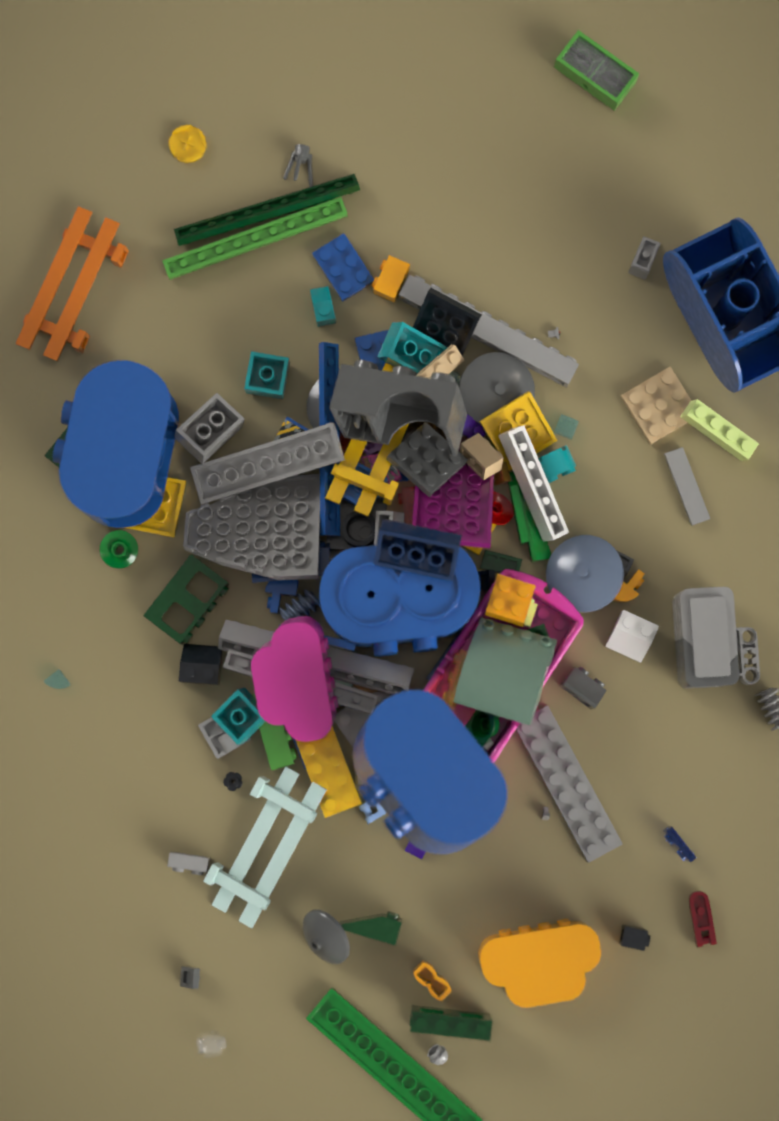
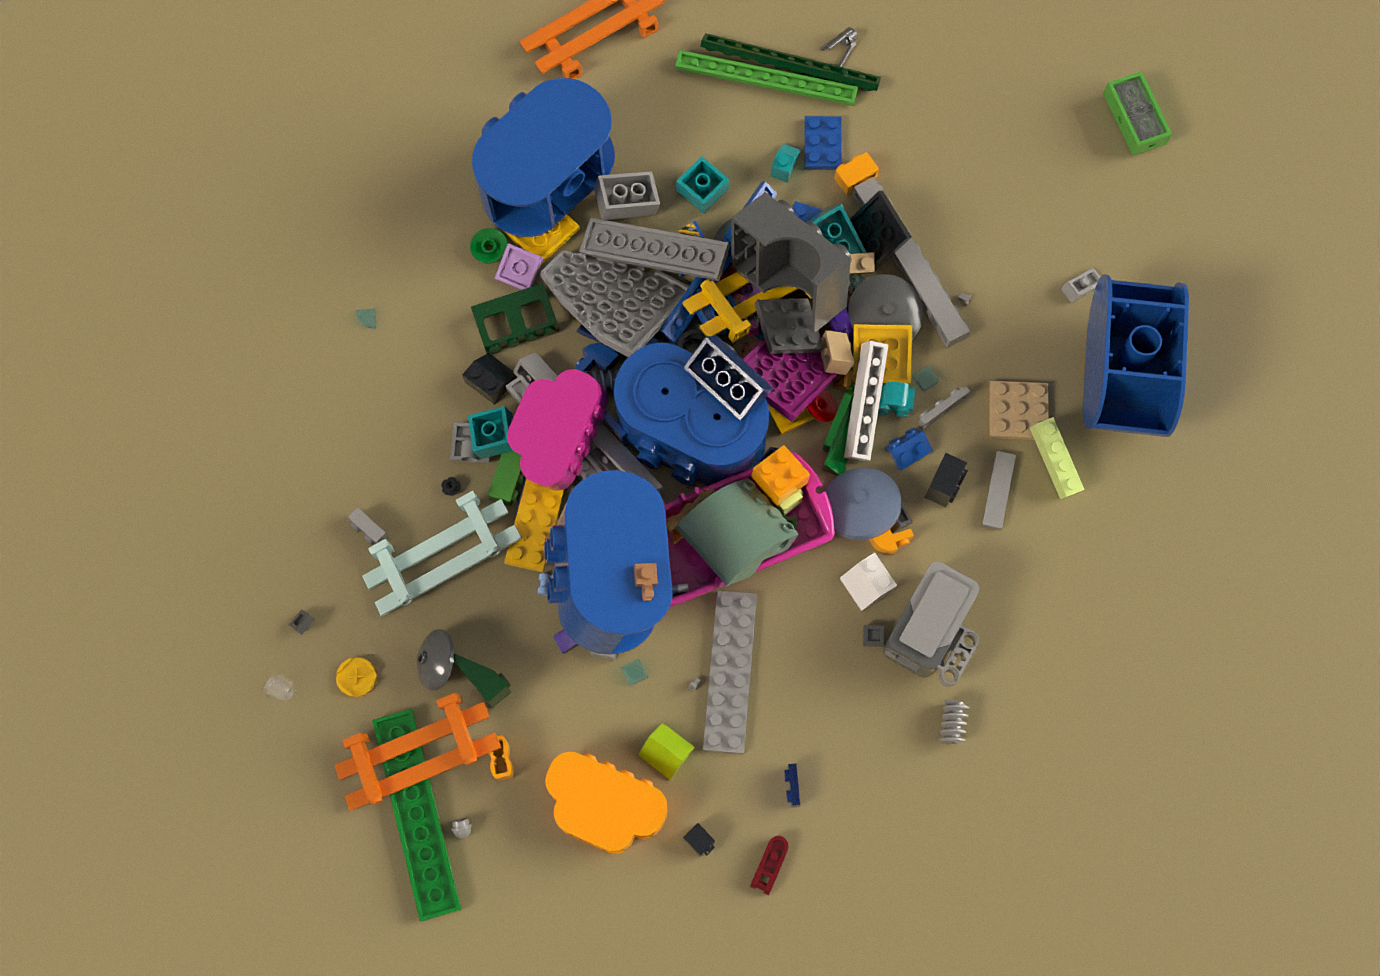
camera: 35 degrees right, 10 degrees down
dark green window [409,1005,493,1041] -> none
dark green piece [465,709,500,748] -> none
dark green plate [480,549,522,574] -> none
dark grey slope [560,667,607,709] -> none
none -> orange fence [334,693,501,811]
none -> yellow tile [336,657,377,698]
none -> lavender tile [494,243,544,290]
none -> clear light blue tile [621,659,648,687]
none -> medium nougat plate [634,563,658,601]
none -> lime slope [638,723,695,780]
none -> dark grey plate [863,625,884,647]
none -> blue bracket [884,428,933,470]
none -> light grey plate [918,386,970,430]
none -> black brick [924,453,968,507]

